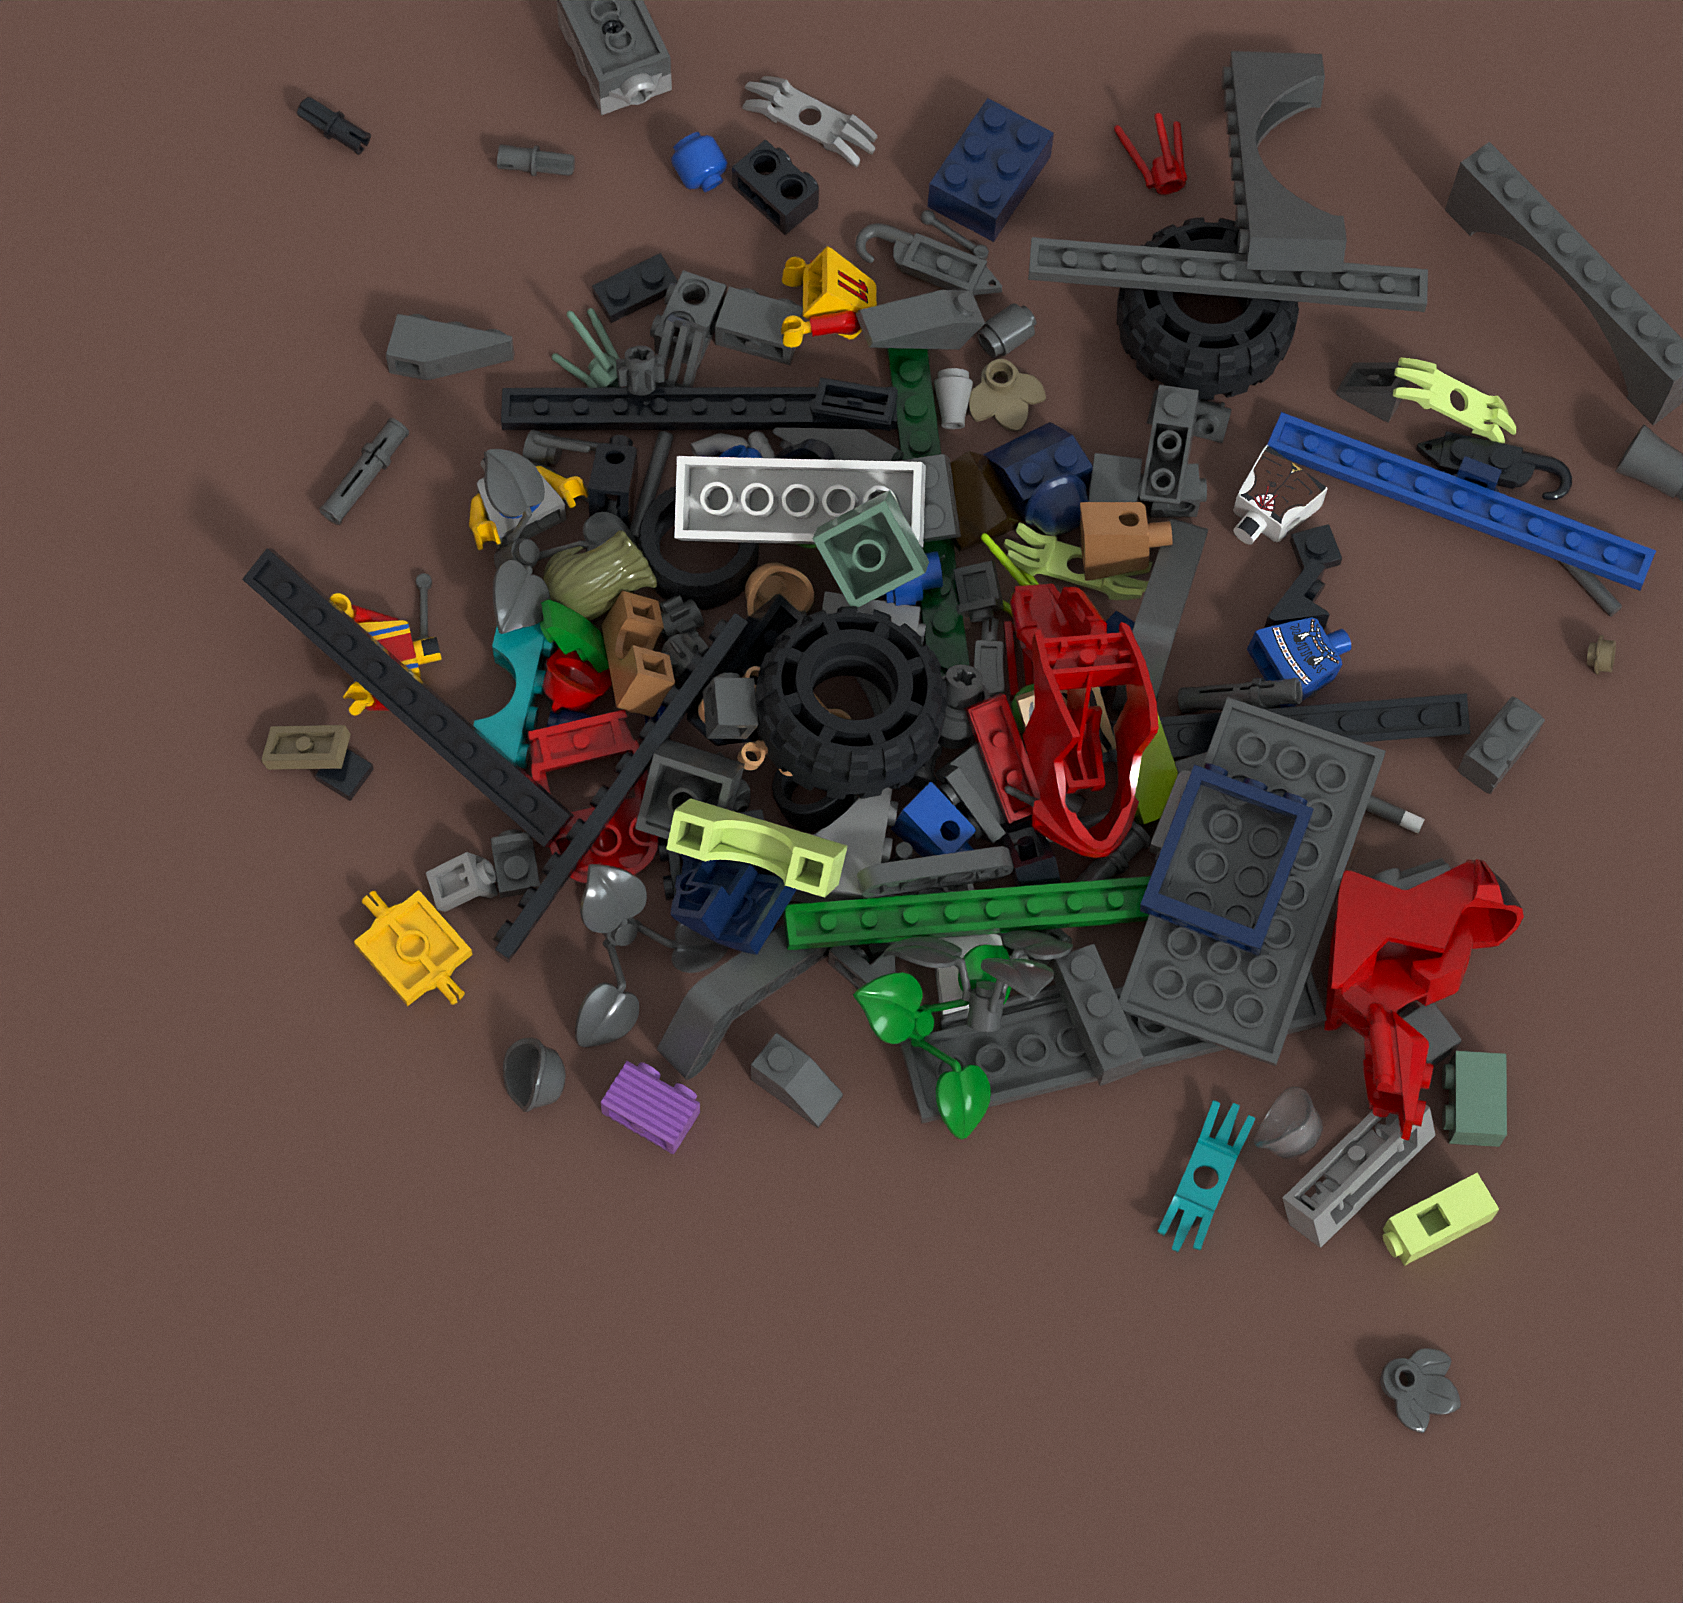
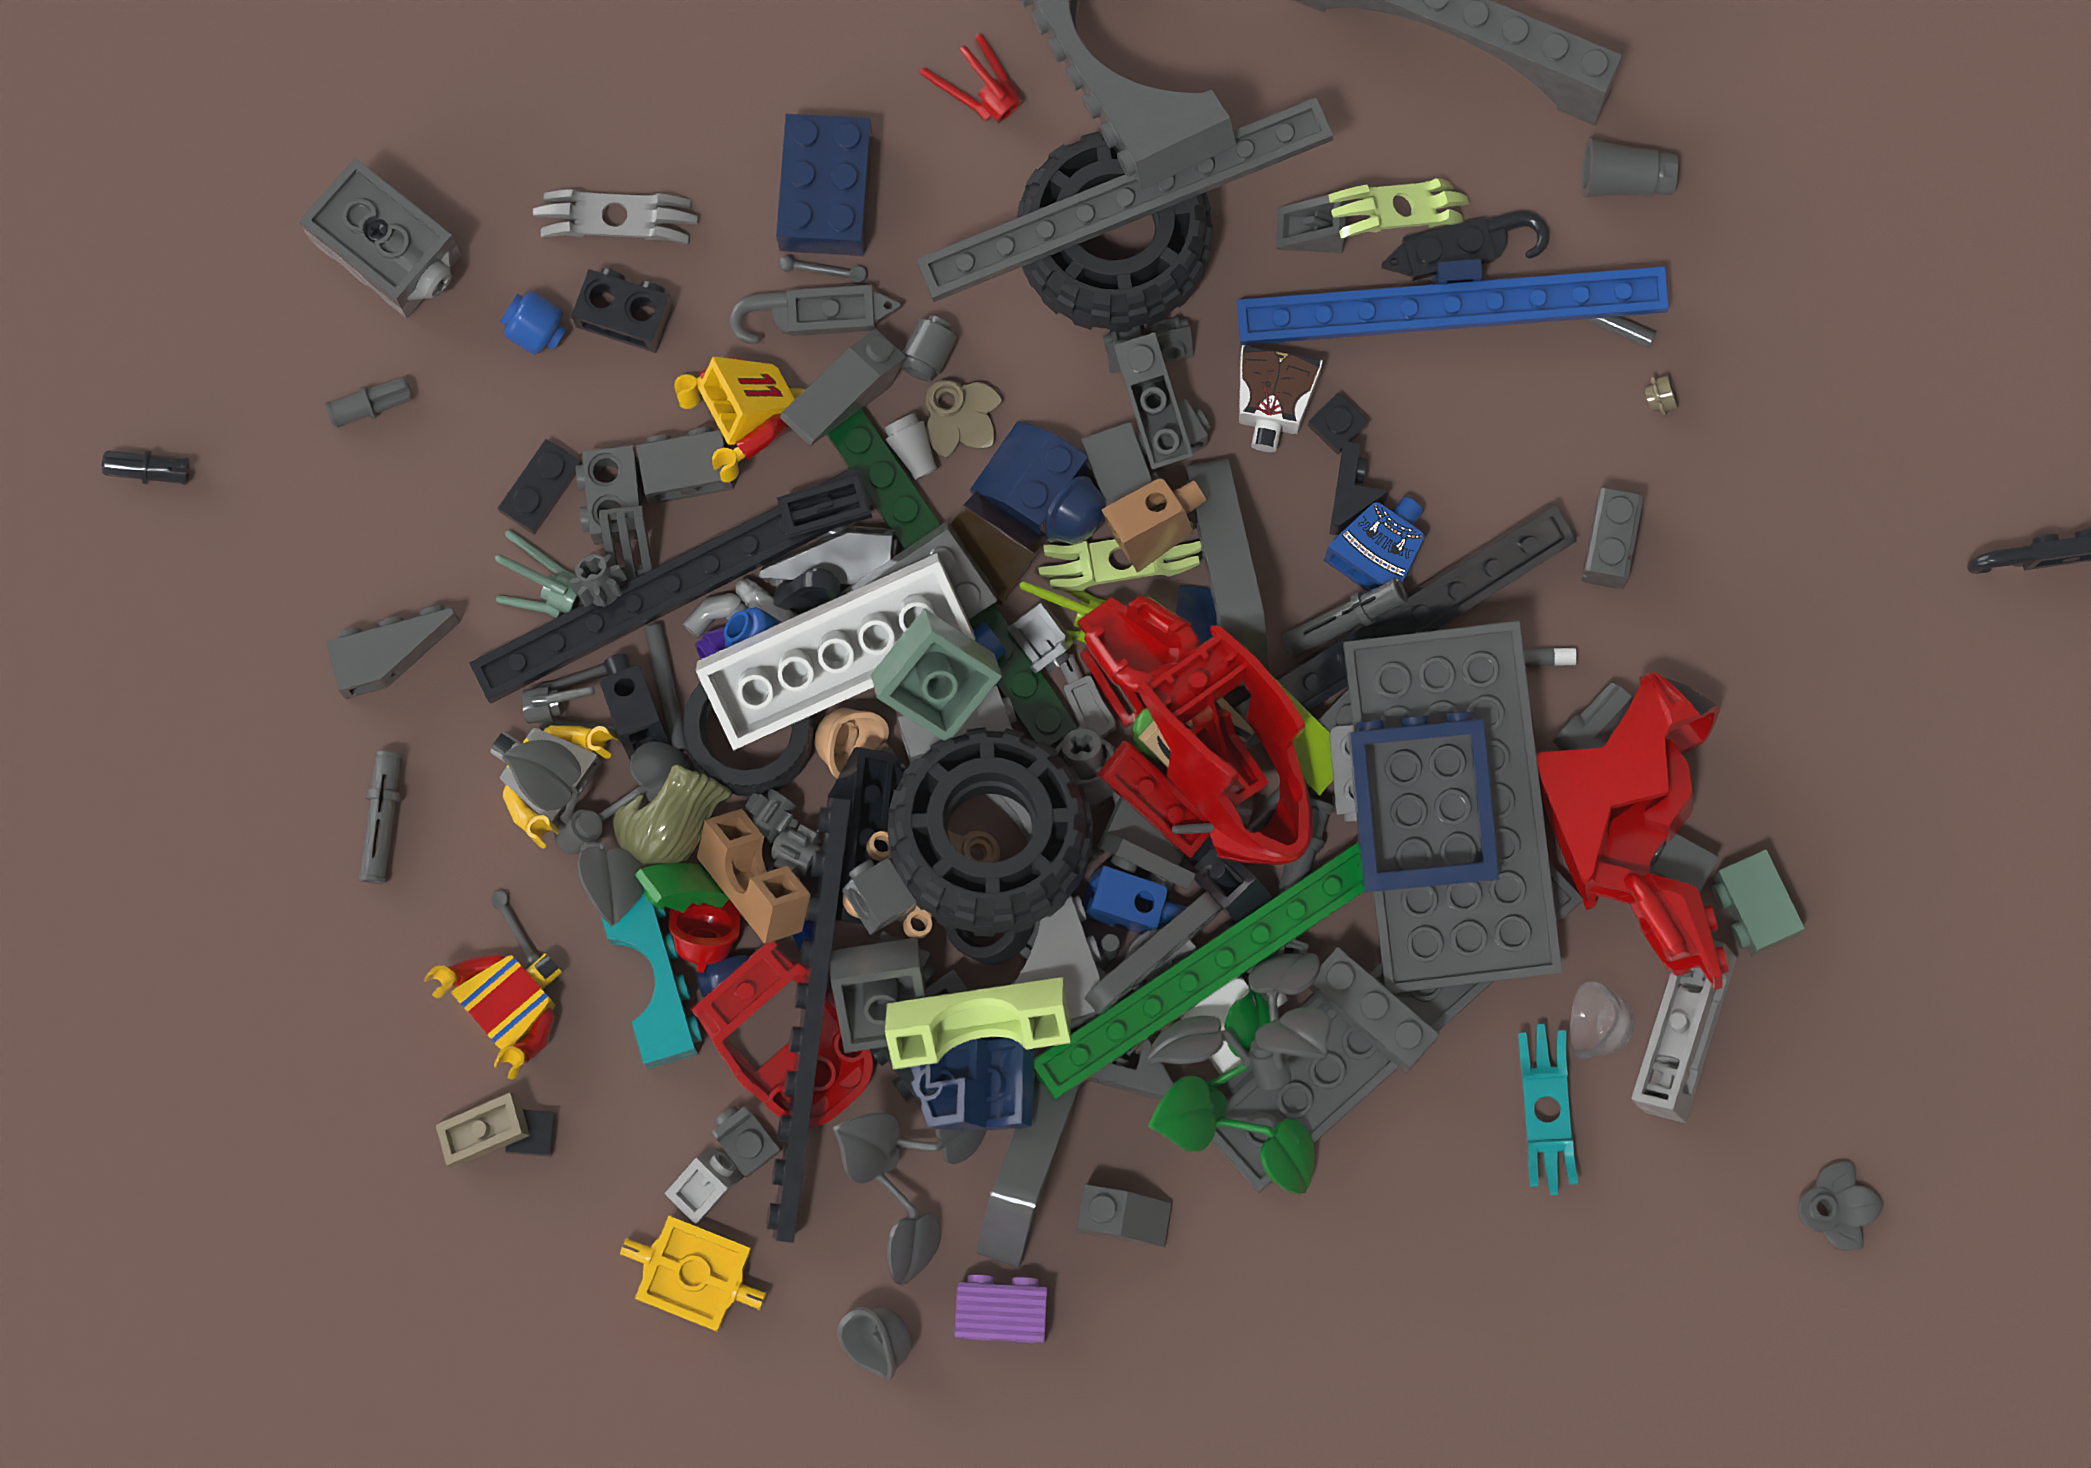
camera: 20 degrees left, 10 degrees up
black plate [242,548,575,847] -> none
yellowish green brick [1383,1173,1499,1266] -> none

